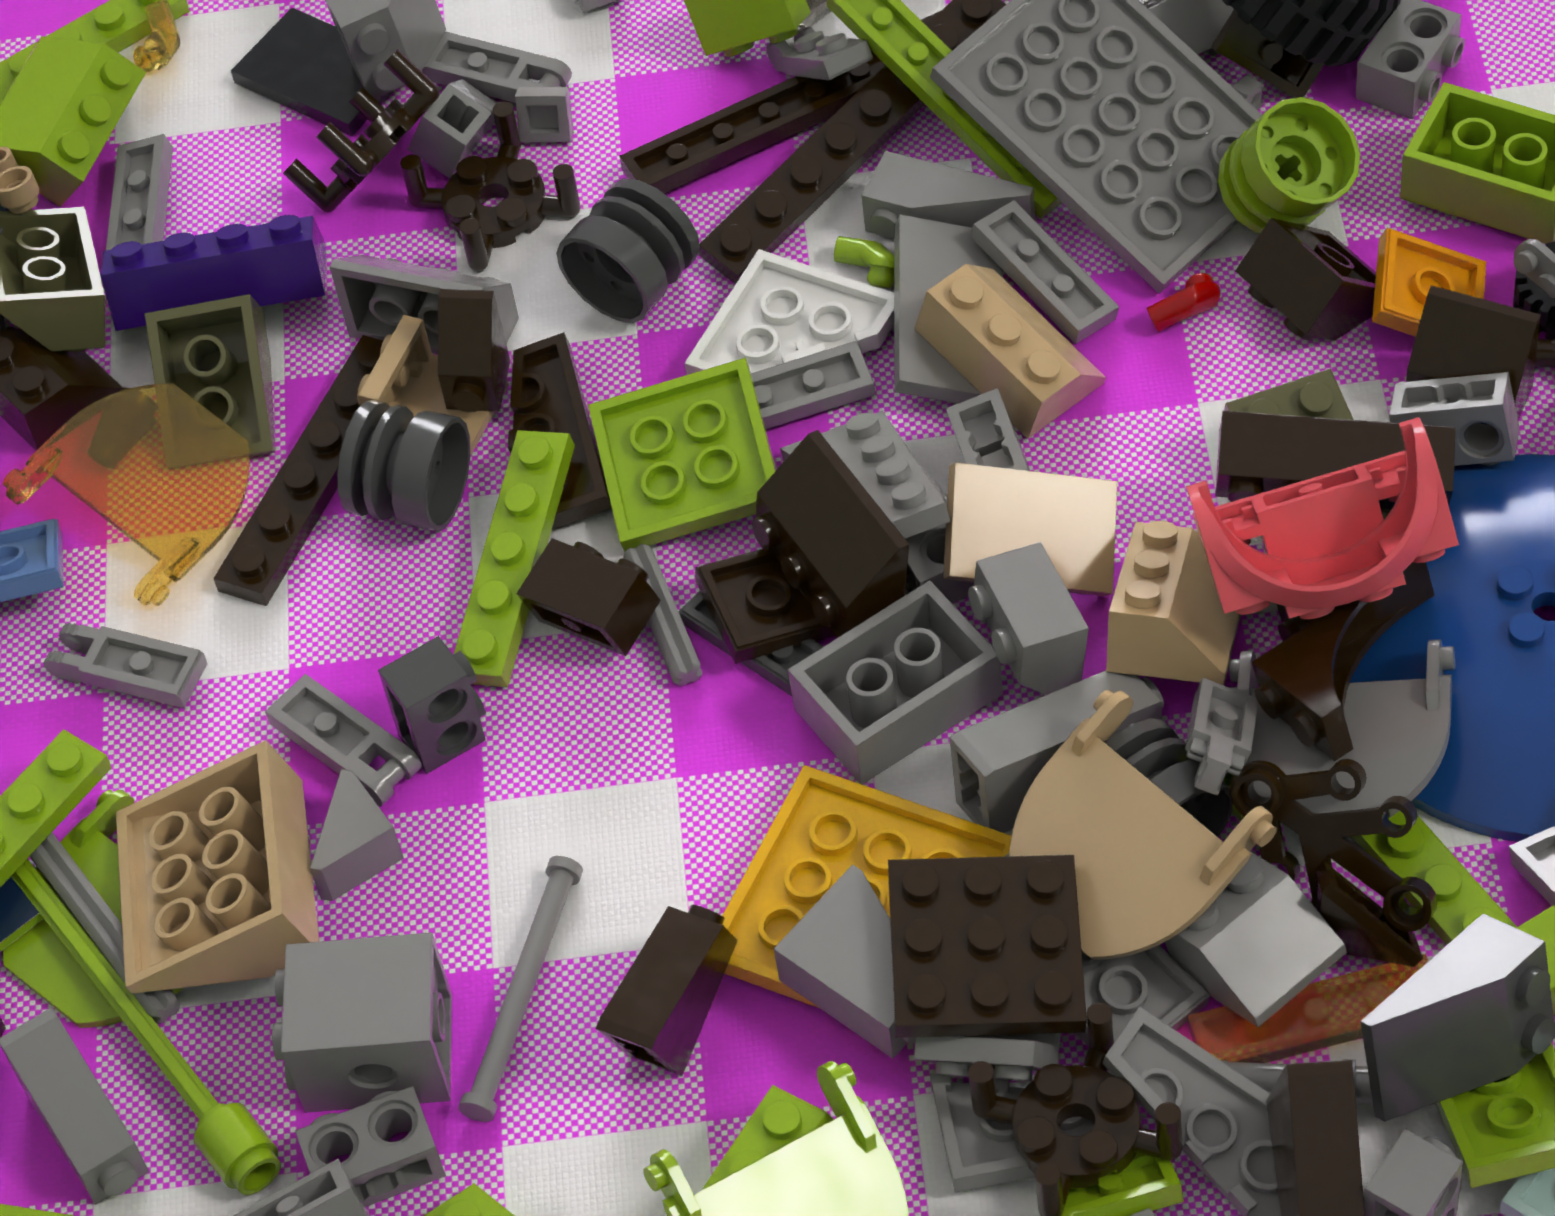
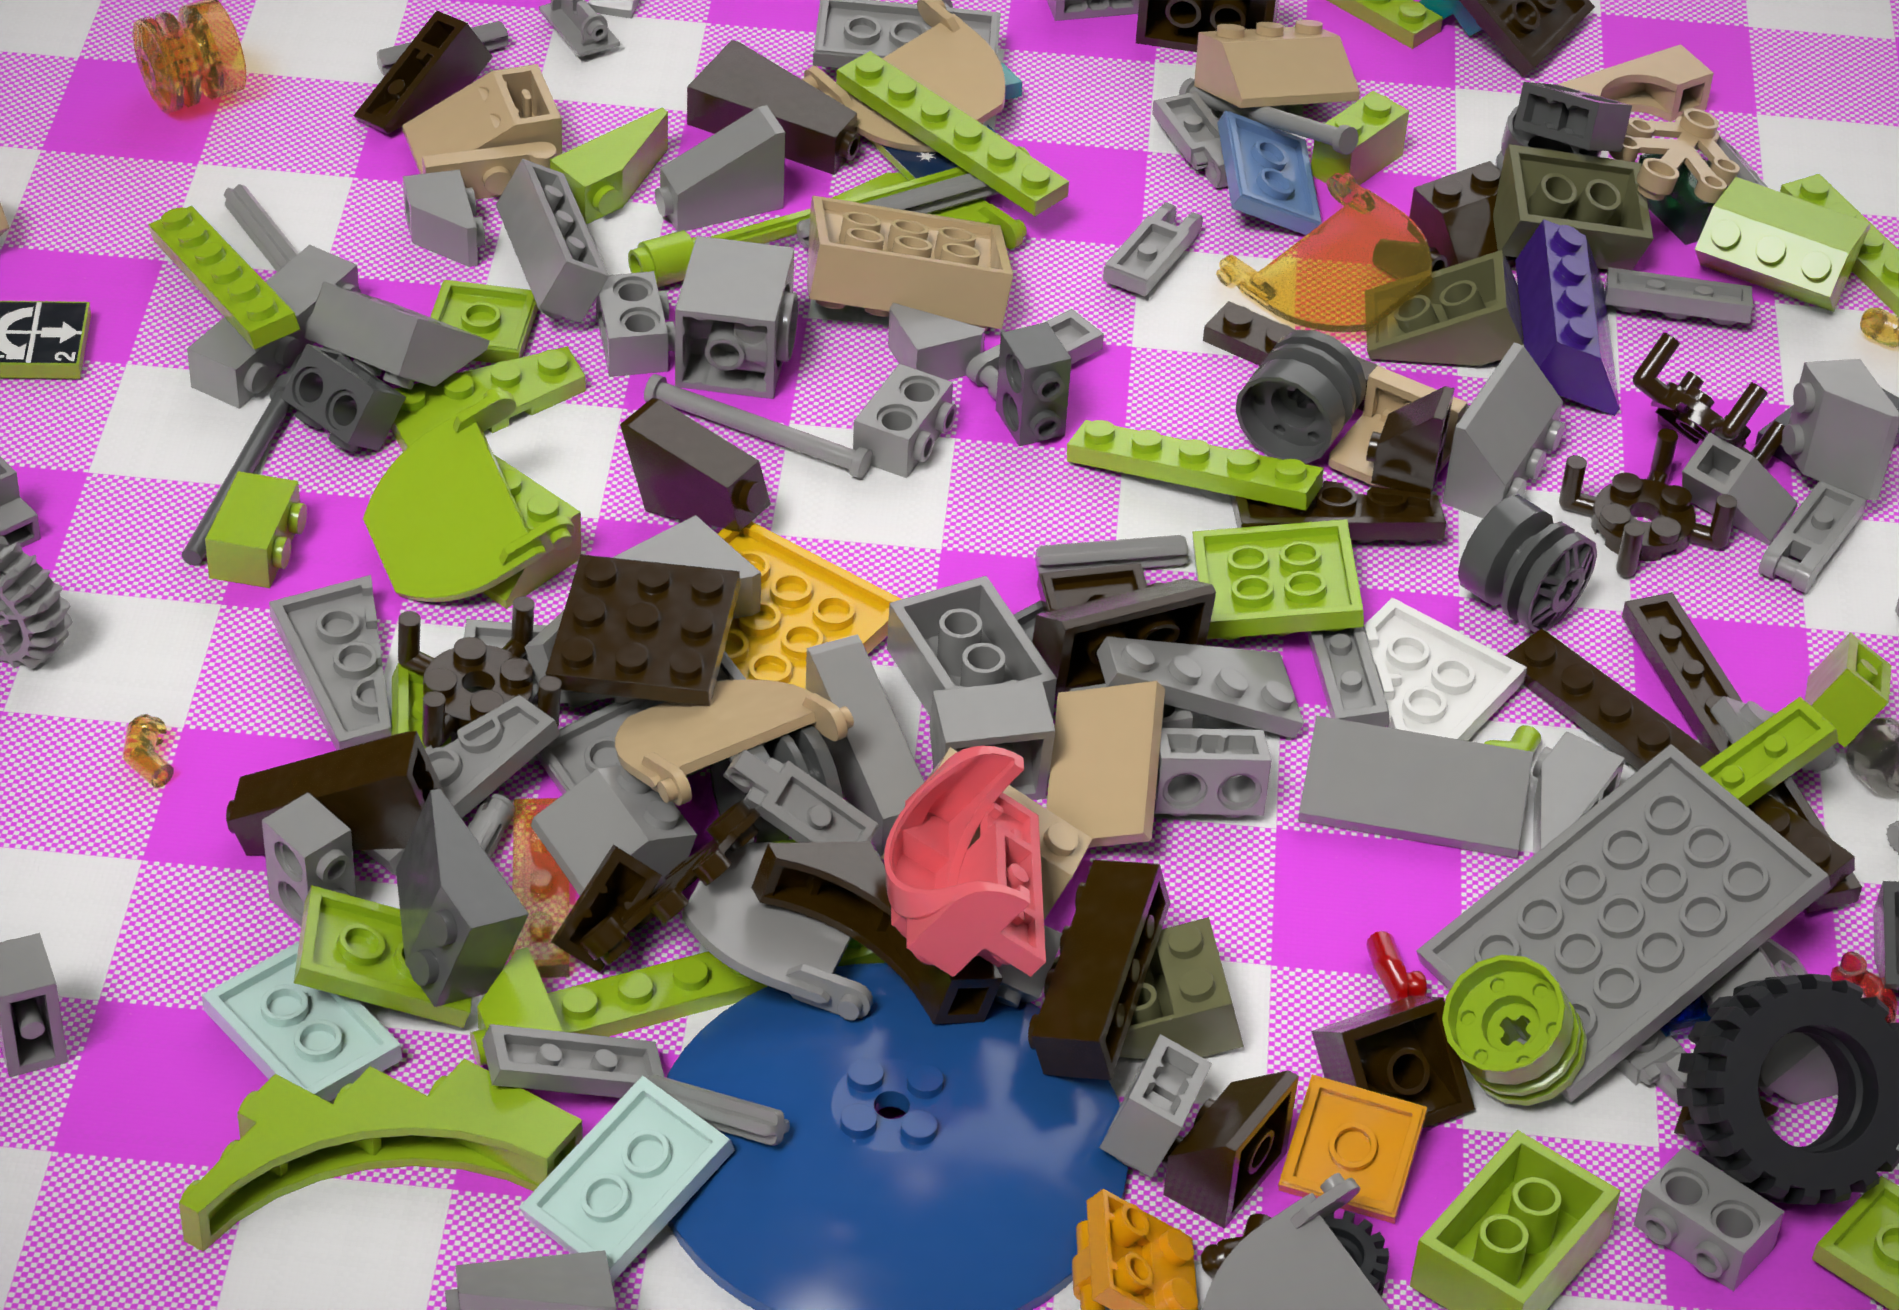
camera: 90 degrees right, 10 degrees down
light grey plate [515,87,574,142] -> none
dark brown brick [516,538,661,656] -> none
tan slope [914,264,1106,439] -> none
light grey plate [971,200,1119,344] -> none
none -> light grey brick [853,364,957,478]

